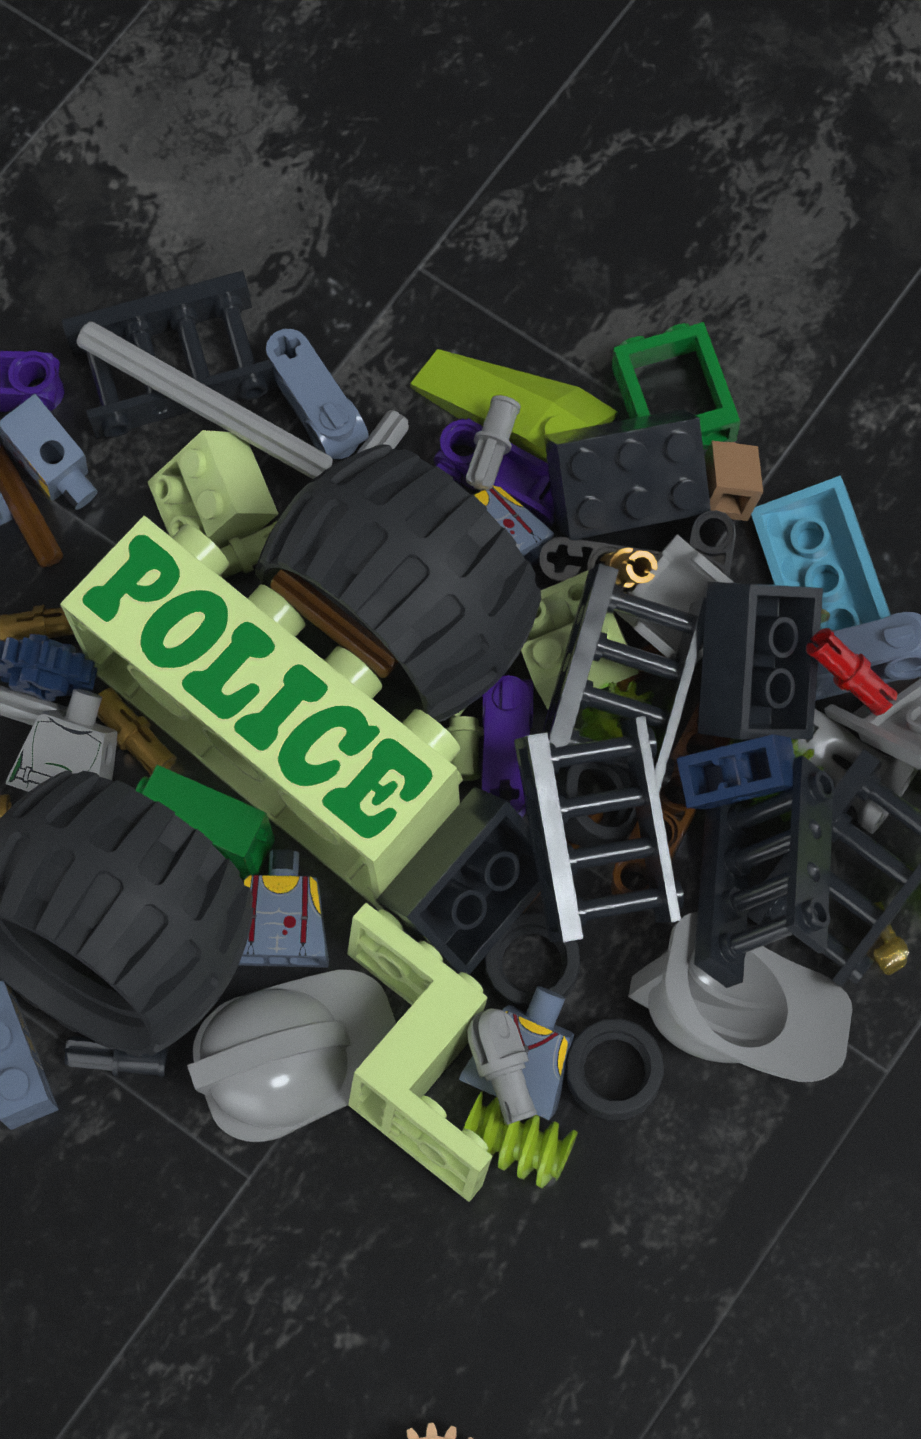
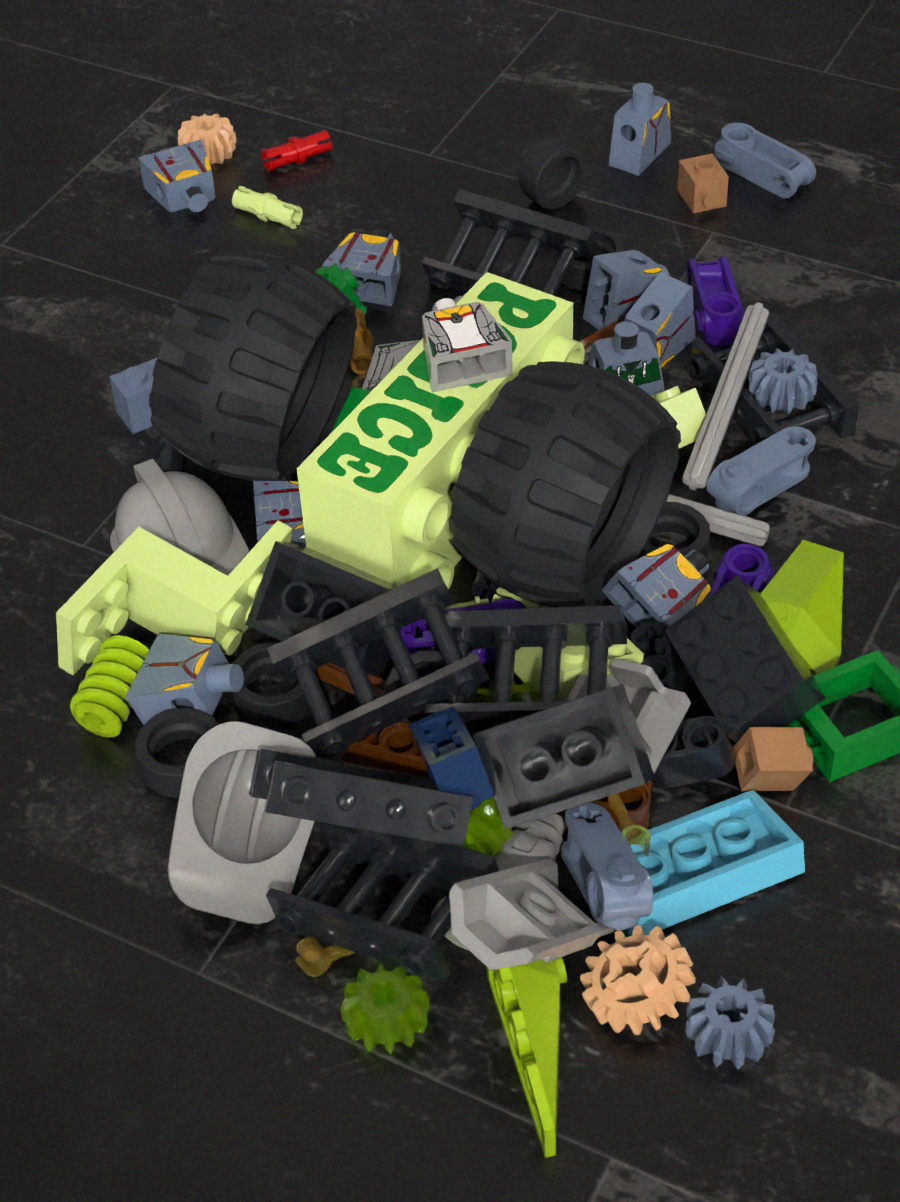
camera: 80 degrees right, 25 degrees down
light grey axle [465,395,521,491] -> none
light grey arm [468,1009,537,1125] -> none
pearl gold pin [599,548,658,588] -> none
red pin [806,628,898,716] -> none
none -> light grey torso [422,298,512,393]
none -> sand blue torso [588,321,665,395]
none -> sand blue gear [748,348,818,414]

